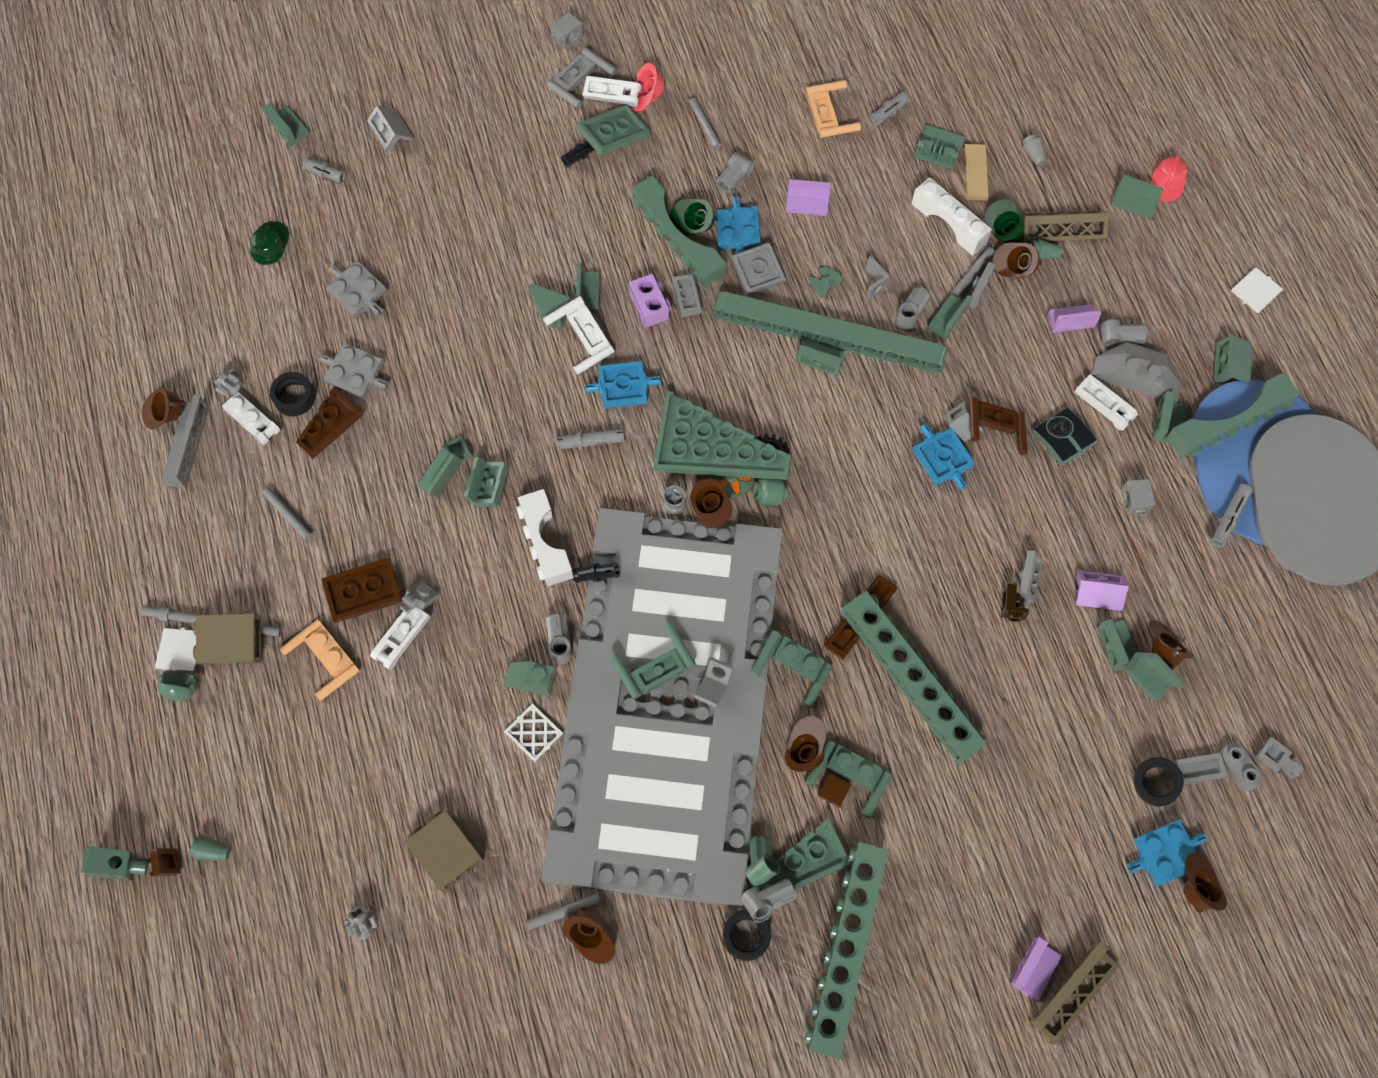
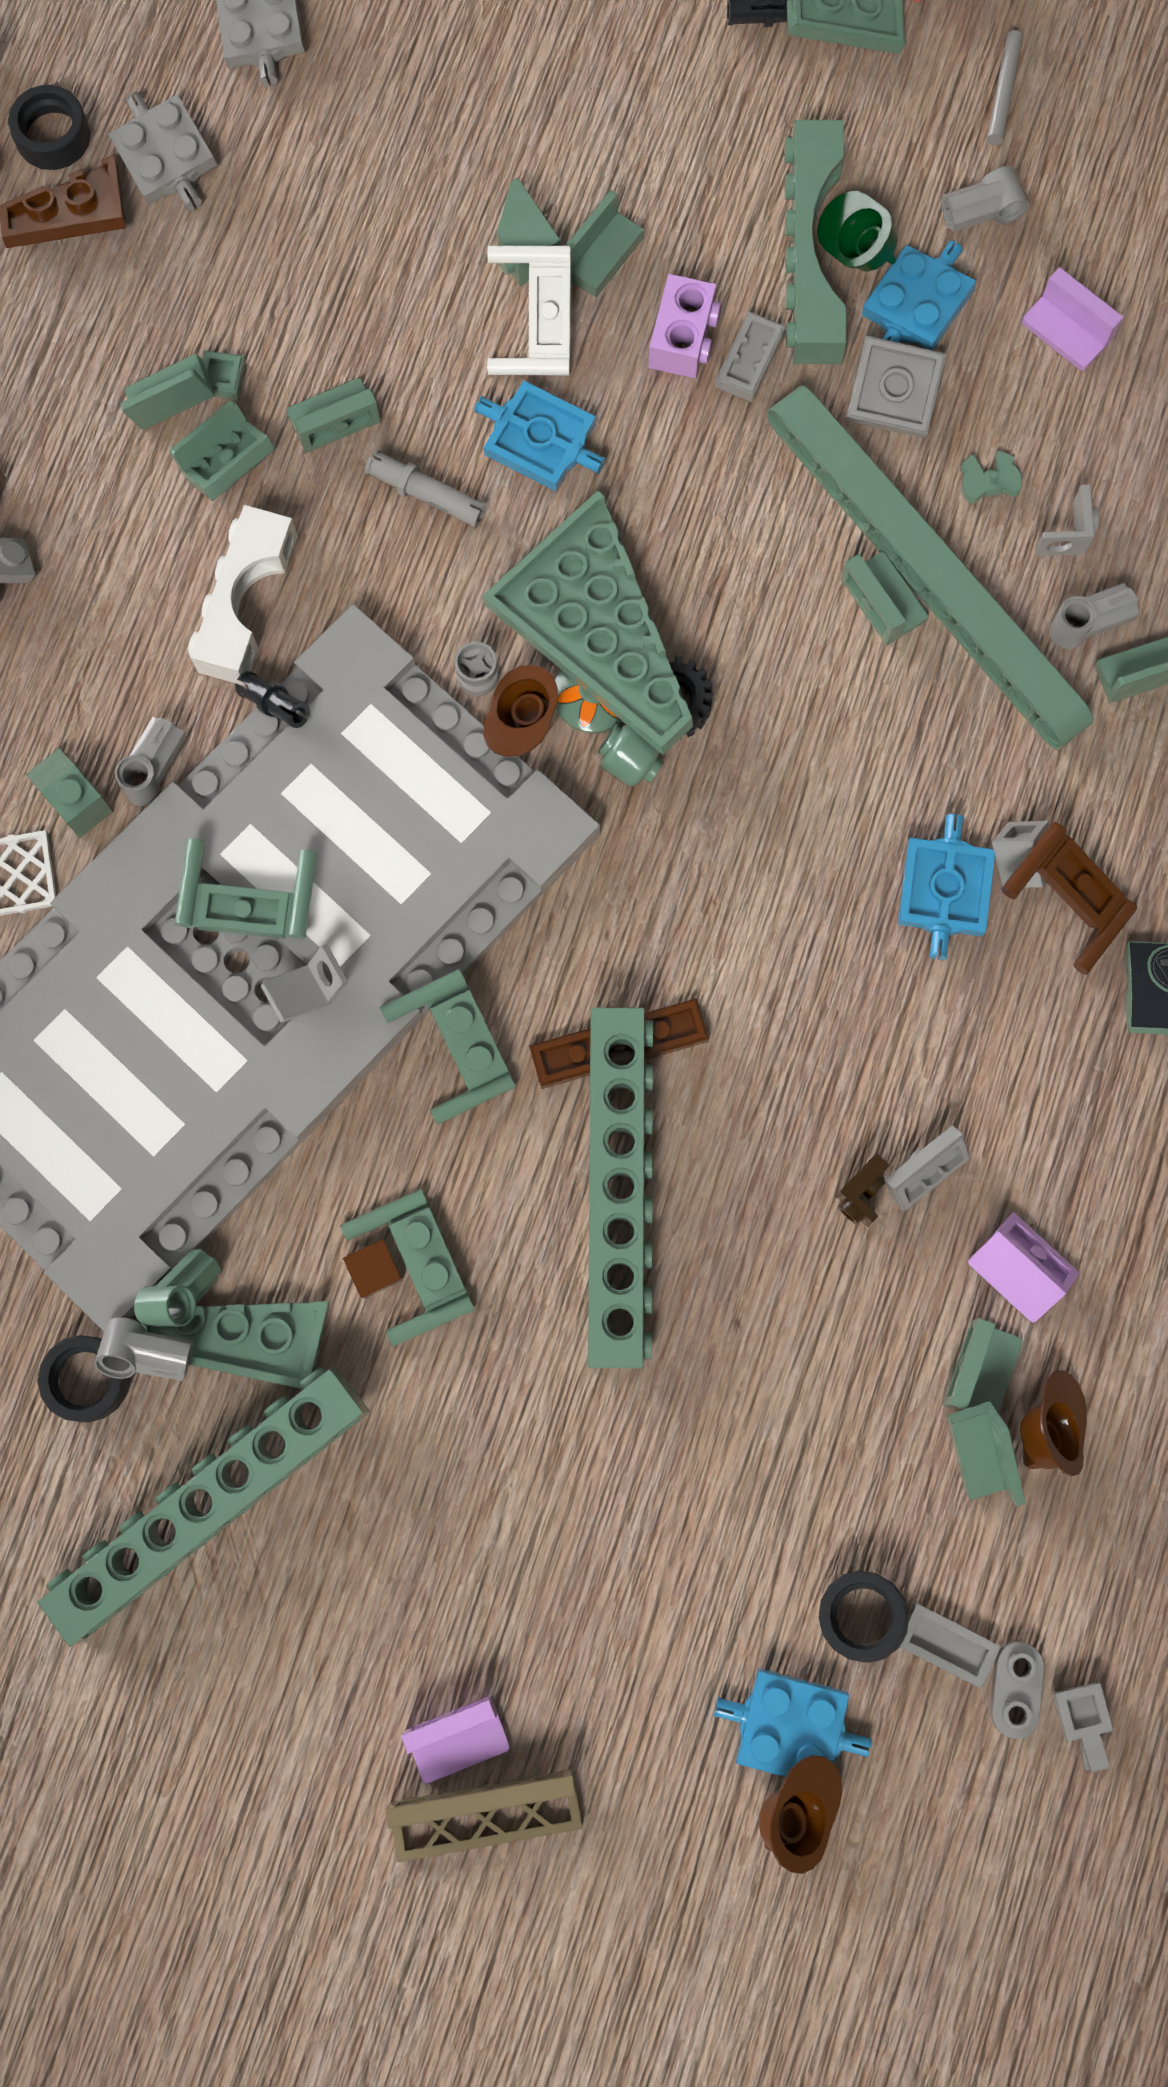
camera: 40 degrees right, 10 degrees up
reddish brown piece [785,716,827,772] -> none
none -> sand green panel [287,378,381,454]

